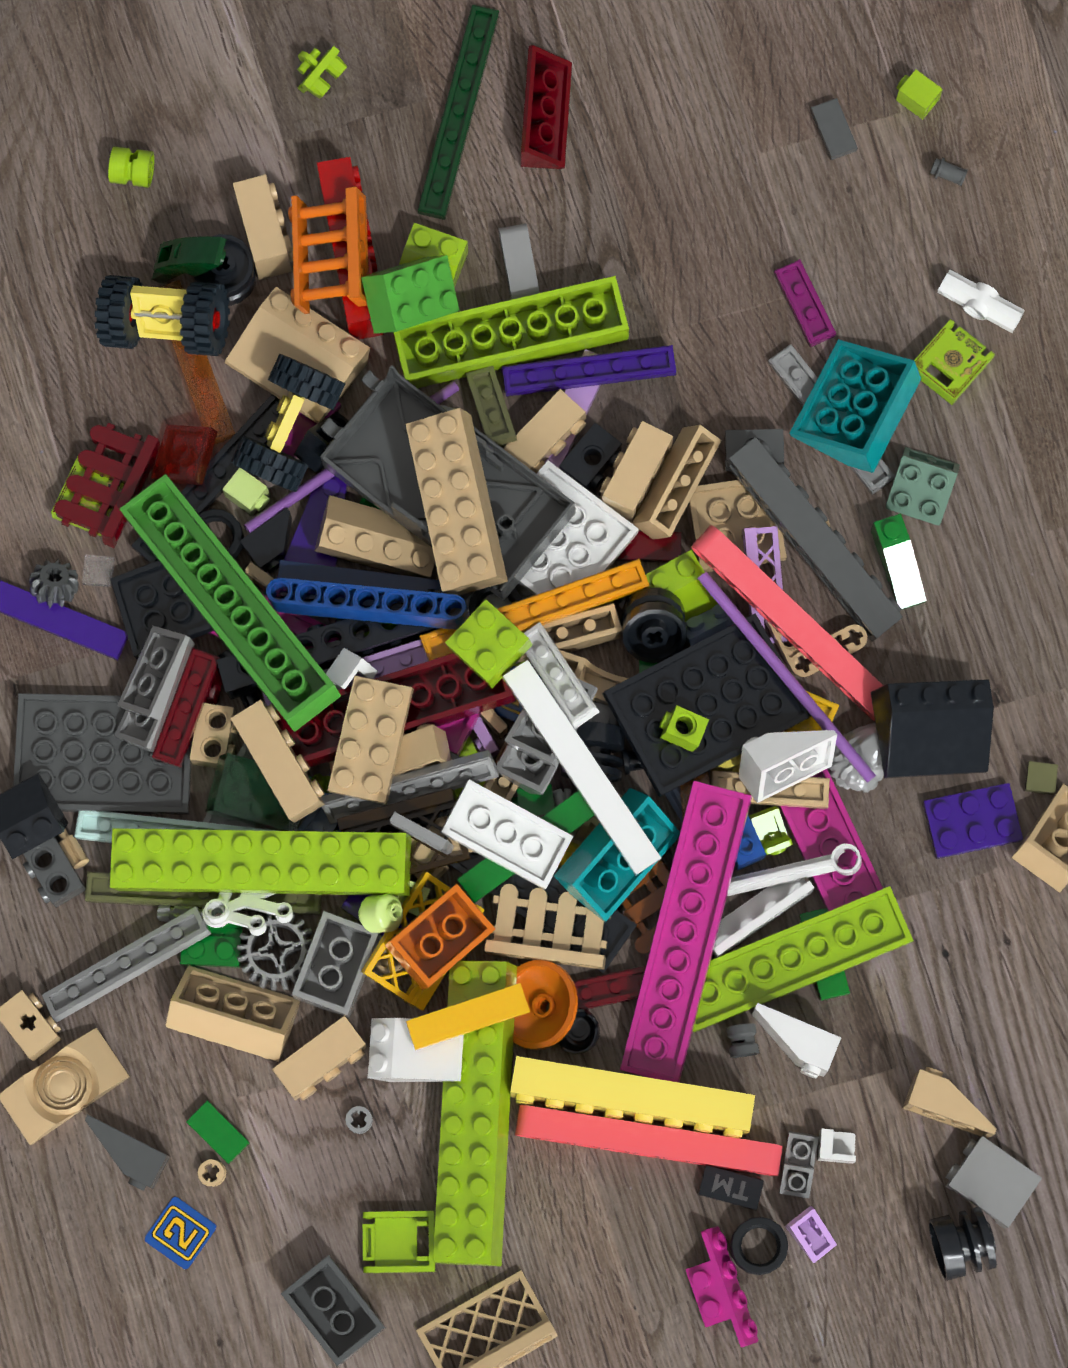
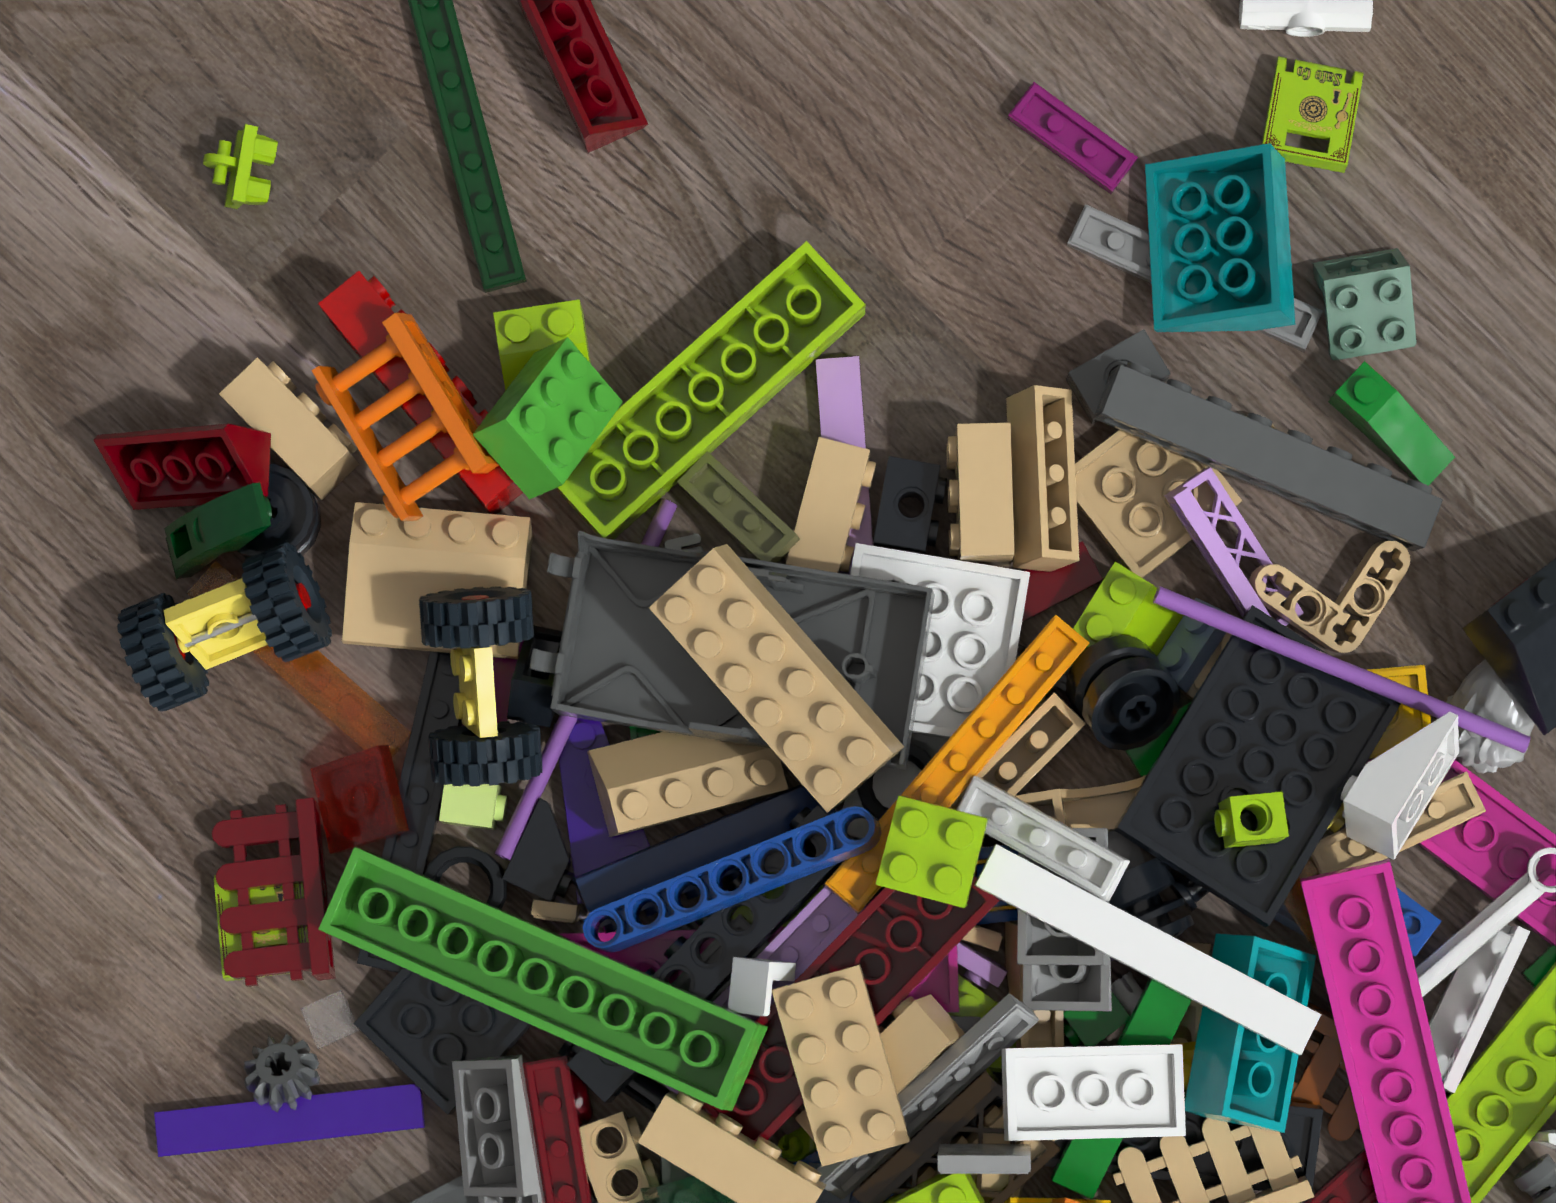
camera: 25 degrees left, 5 degrees up
lime wheel [108,146,155,188] -> none
light grey beam [498,223,540,300] -> none
dark purple tile [502,345,676,397] -> none
coral beam [691,525,884,721] -> none
bracket [749,806,793,855] -> none
none -> dark red slope [94,423,271,510]

